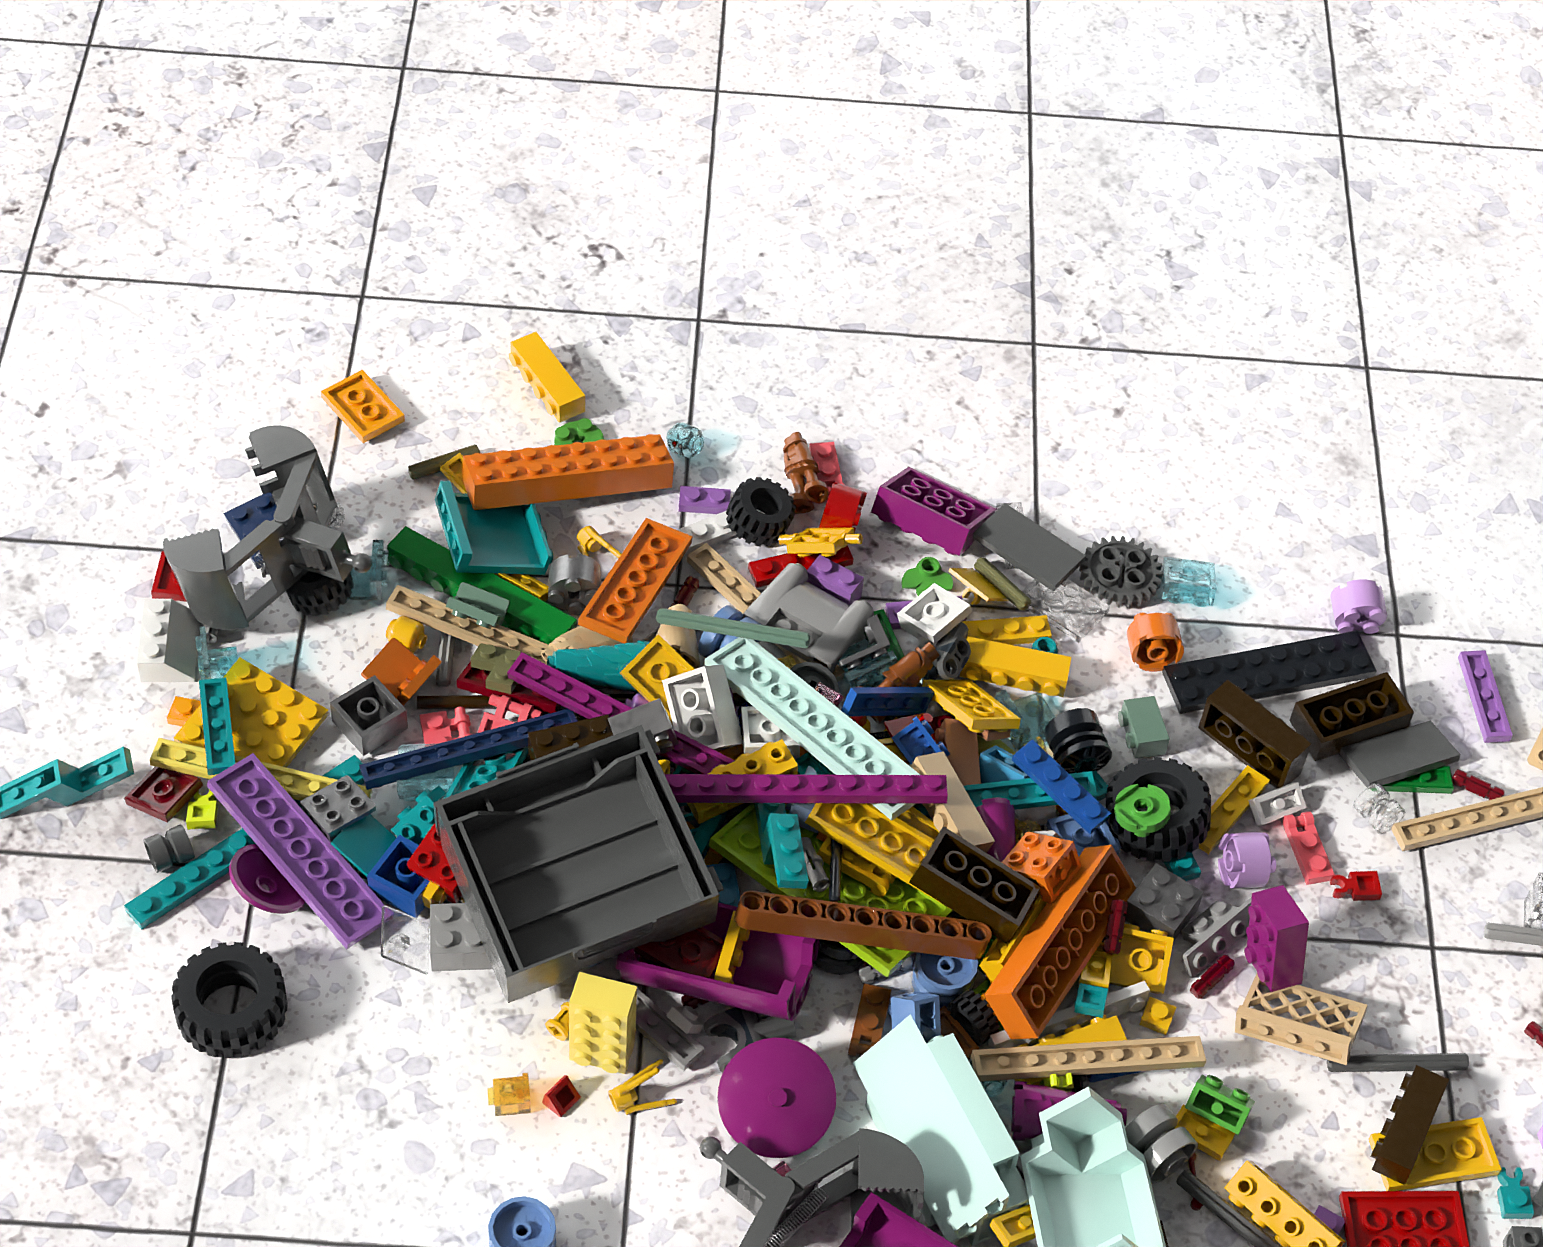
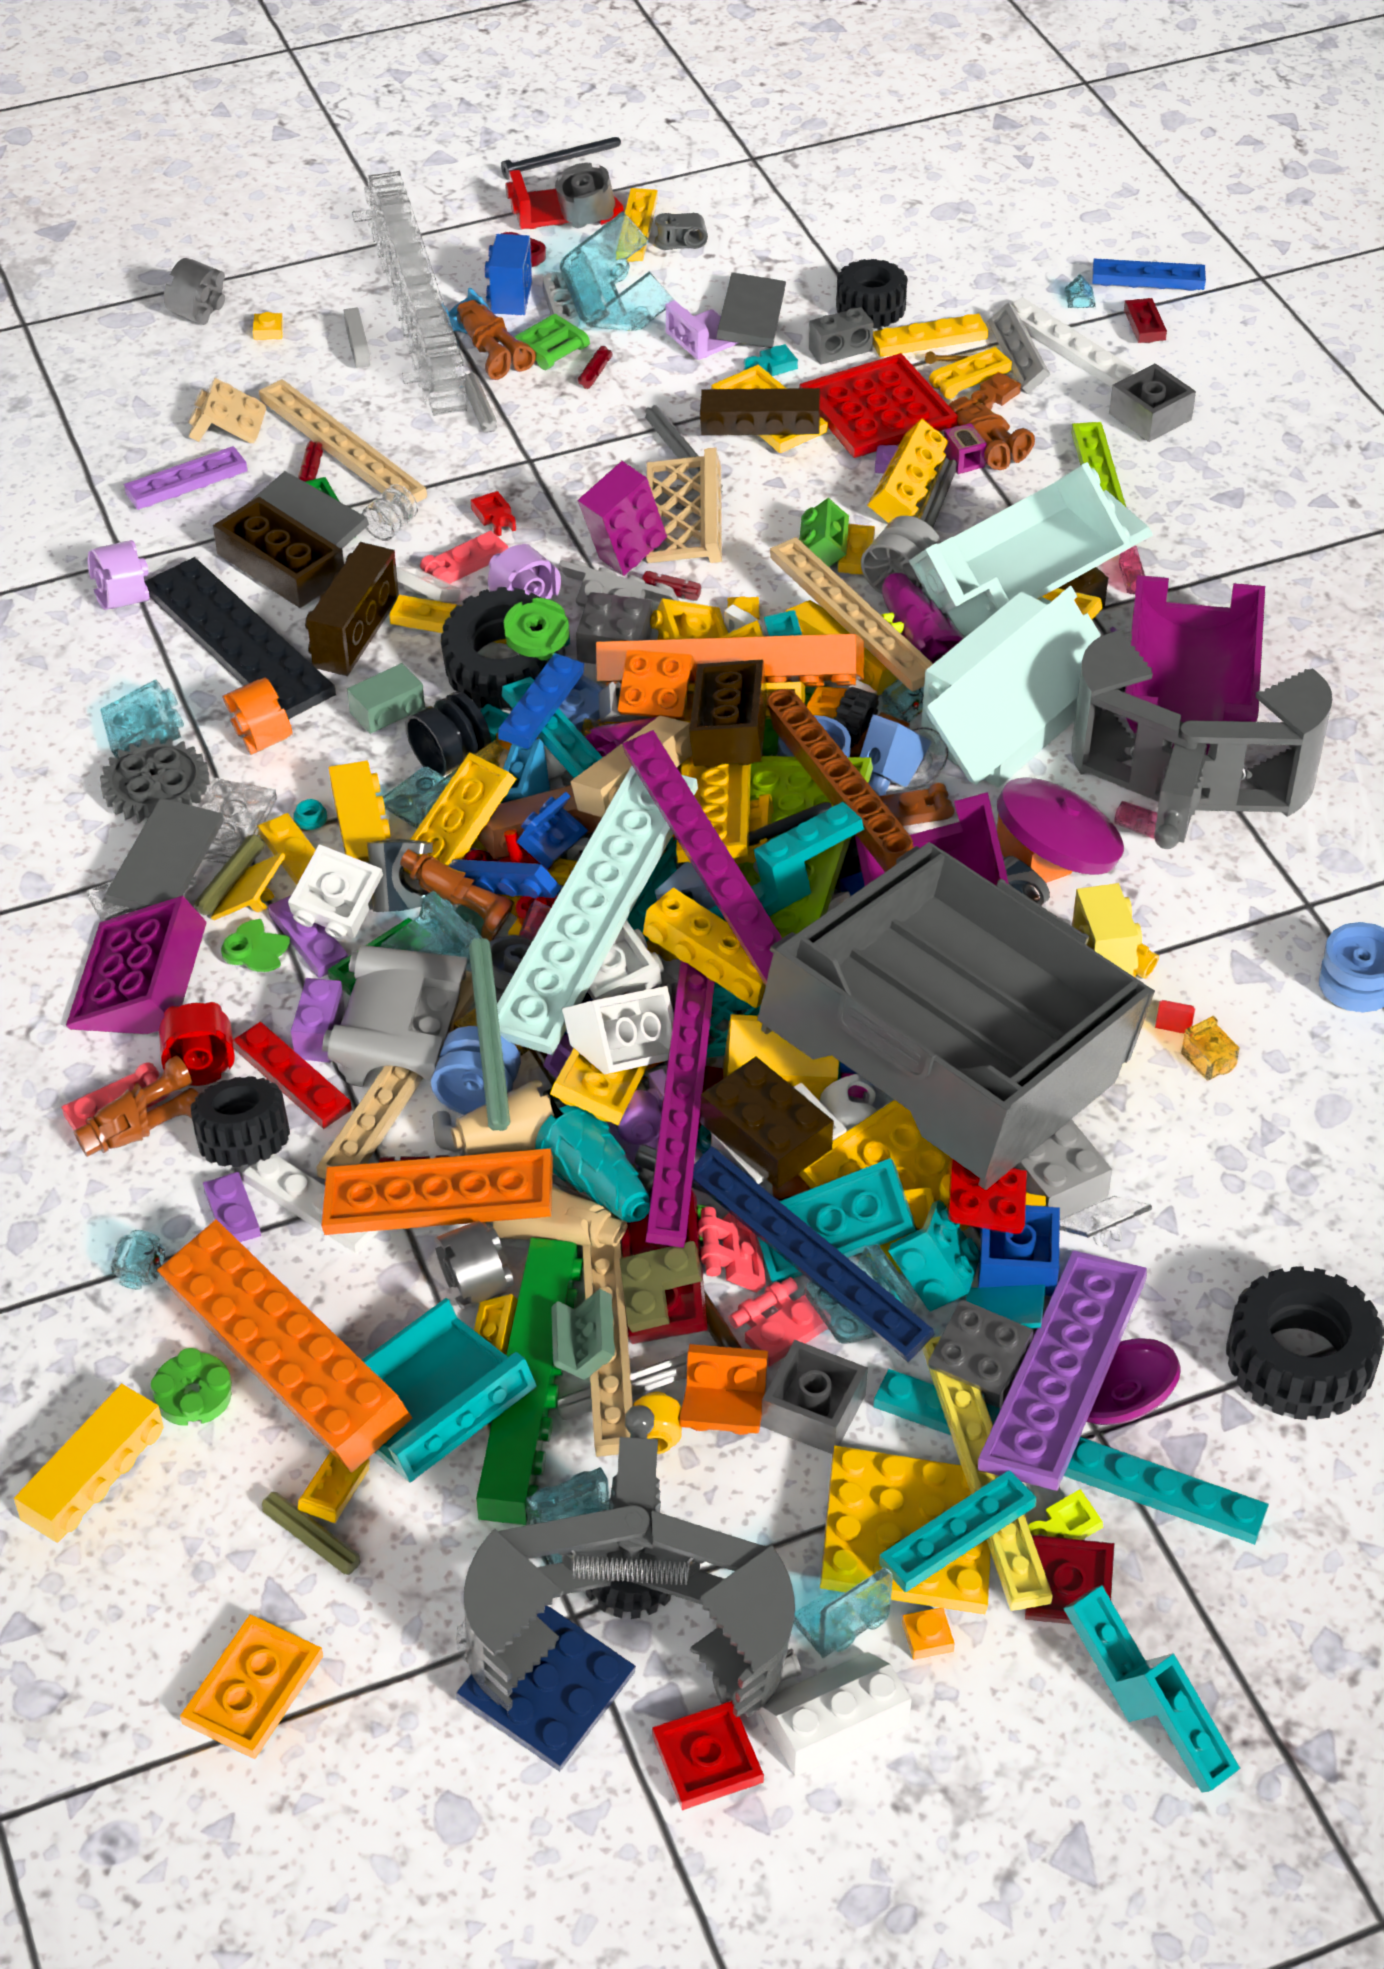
camera: 110 degrees left, 5 degrees down
dark grey wheel [143,824,195,873] -> none
yellow plant [577,526,622,558] -> none
flat silver brick [608,698,679,754] -> none
yellow plate [779,528,863,557] -> none
flat silver bracket [839,615,890,671] -> none
dark red axle [1103,899,1128,955] -> none

